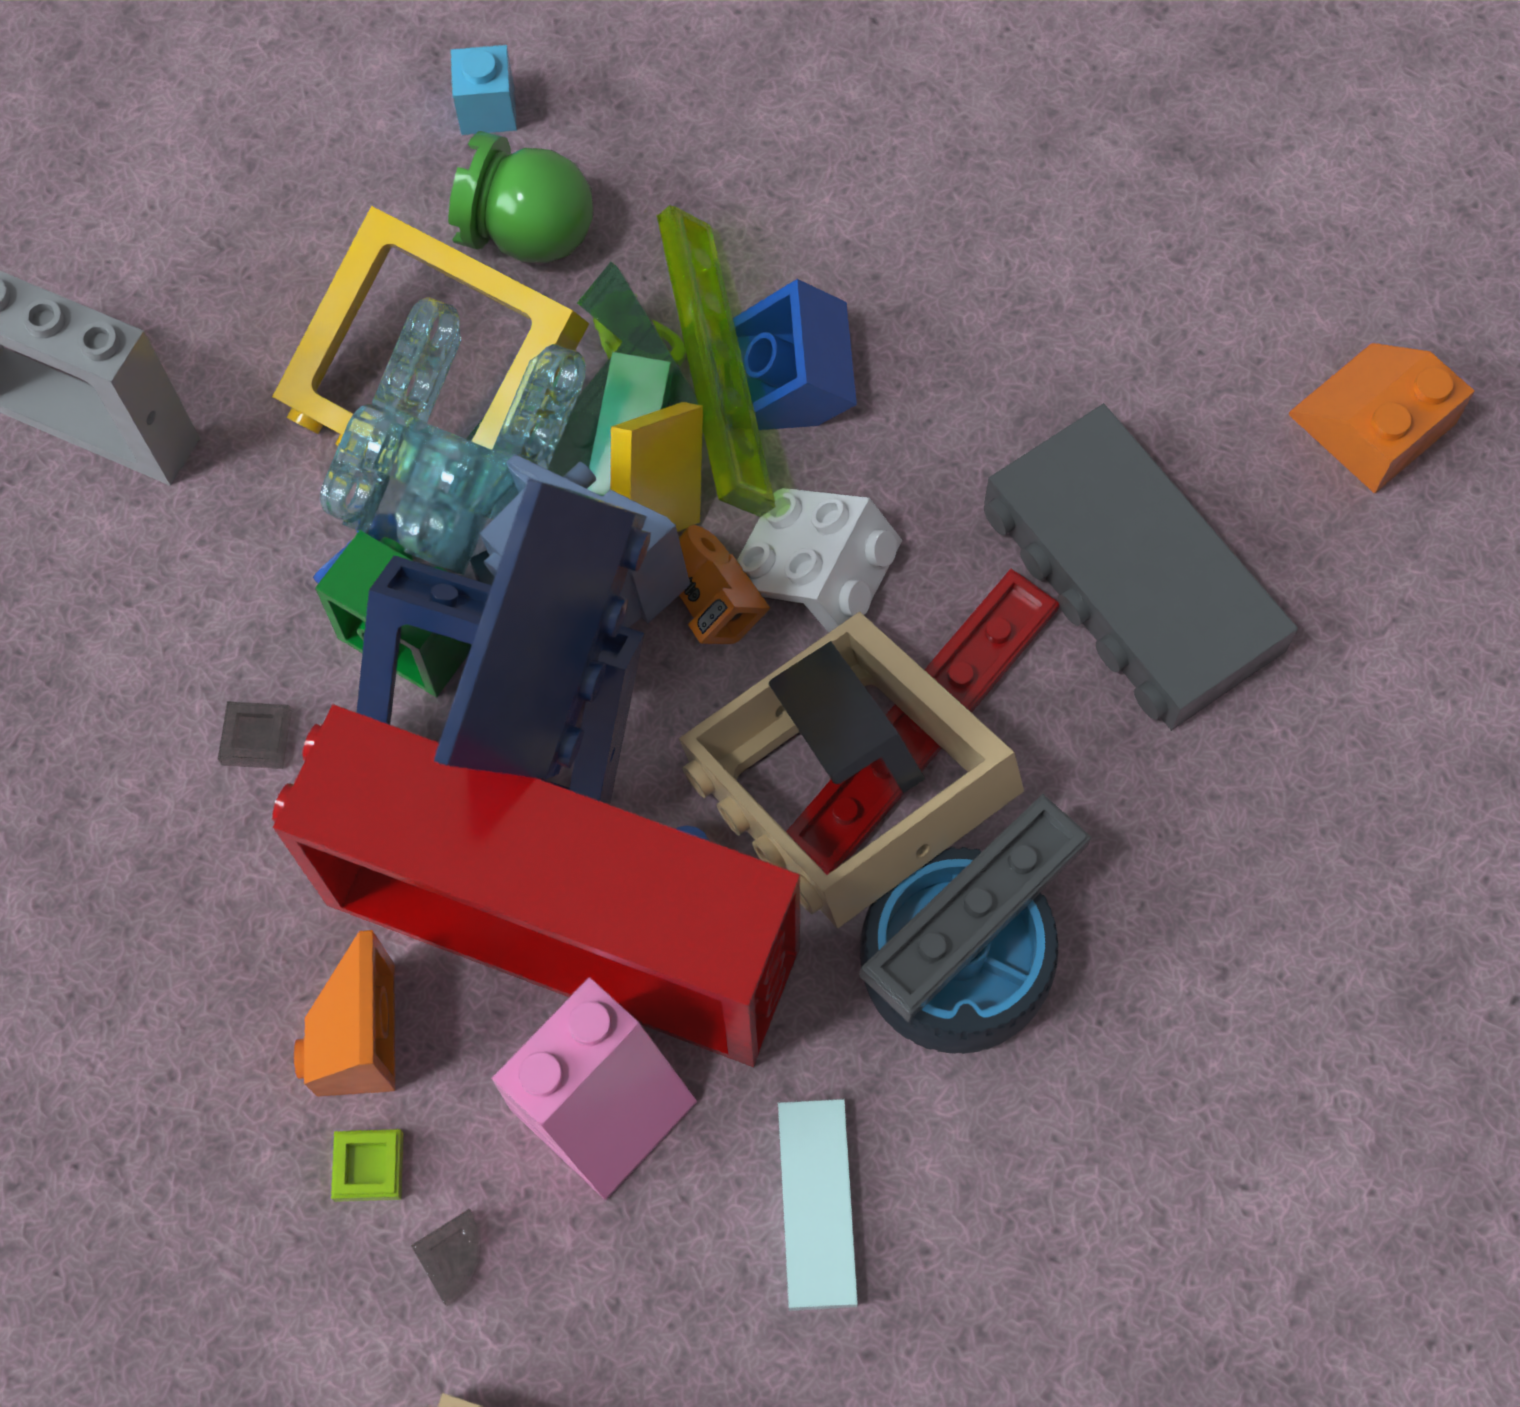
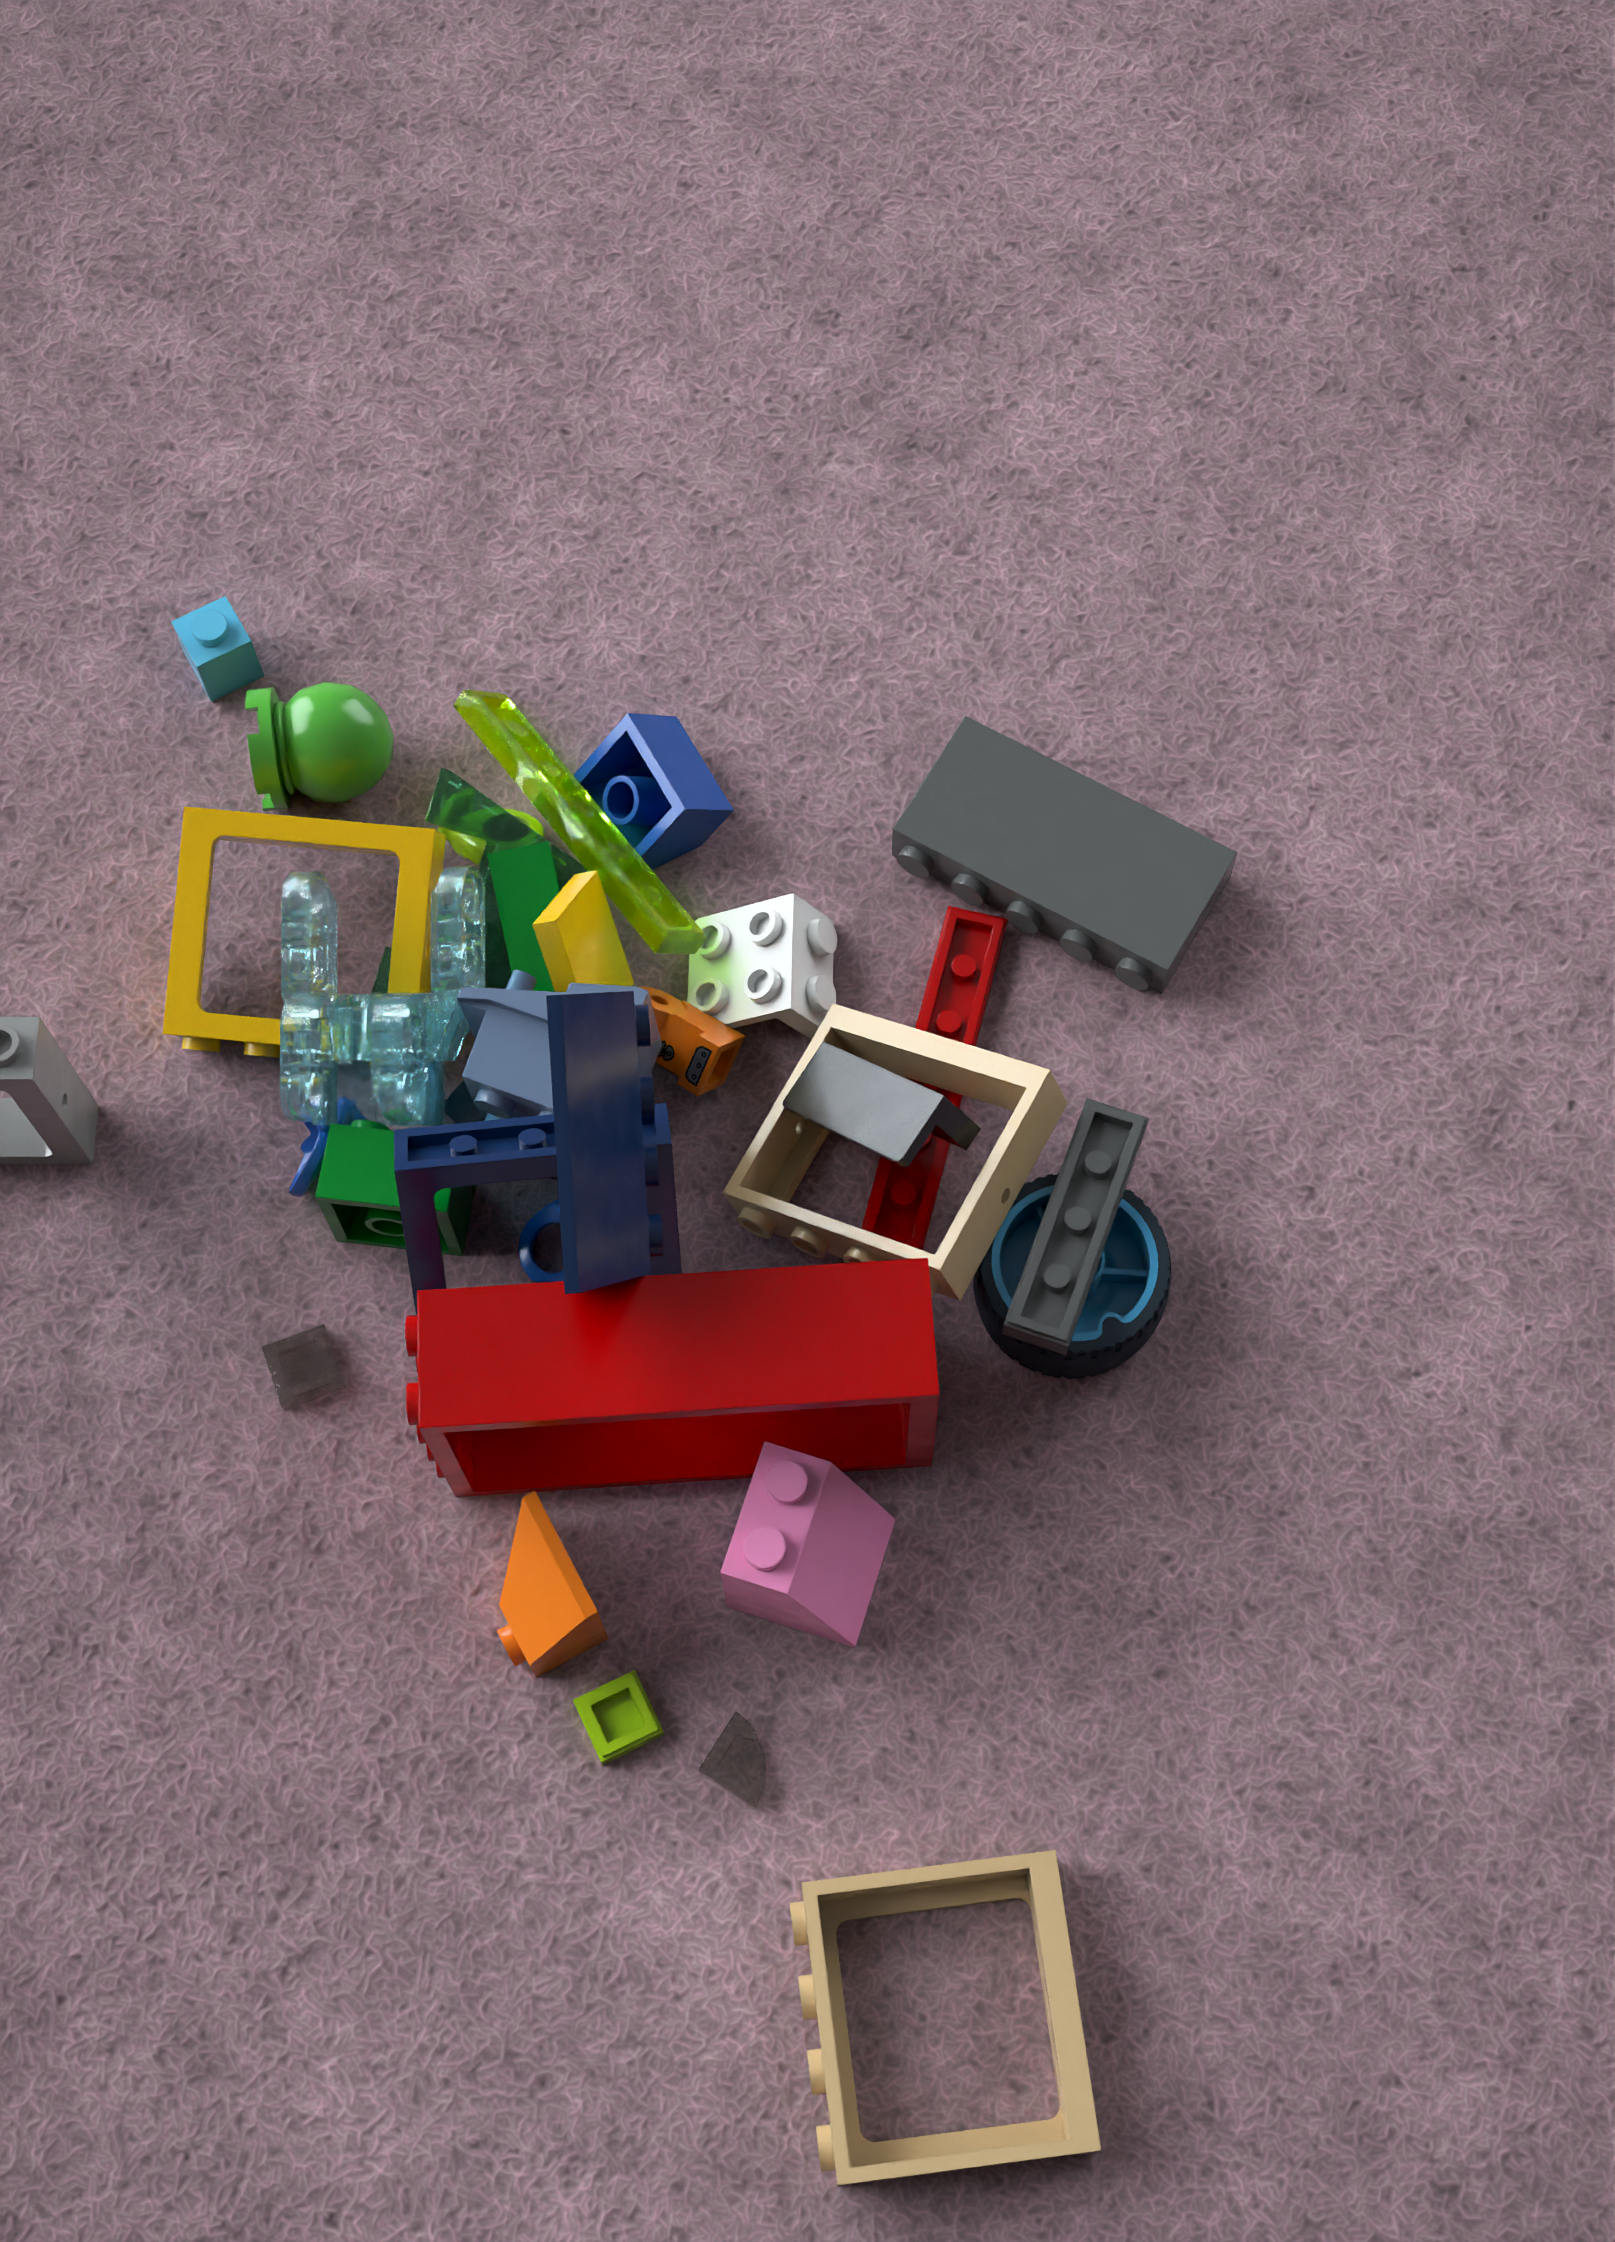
camera: 25 degrees left, 0 degrees up
light aqua tile [778,1099,857,1311] -> none
orange slope [1289,343,1475,494] -> none

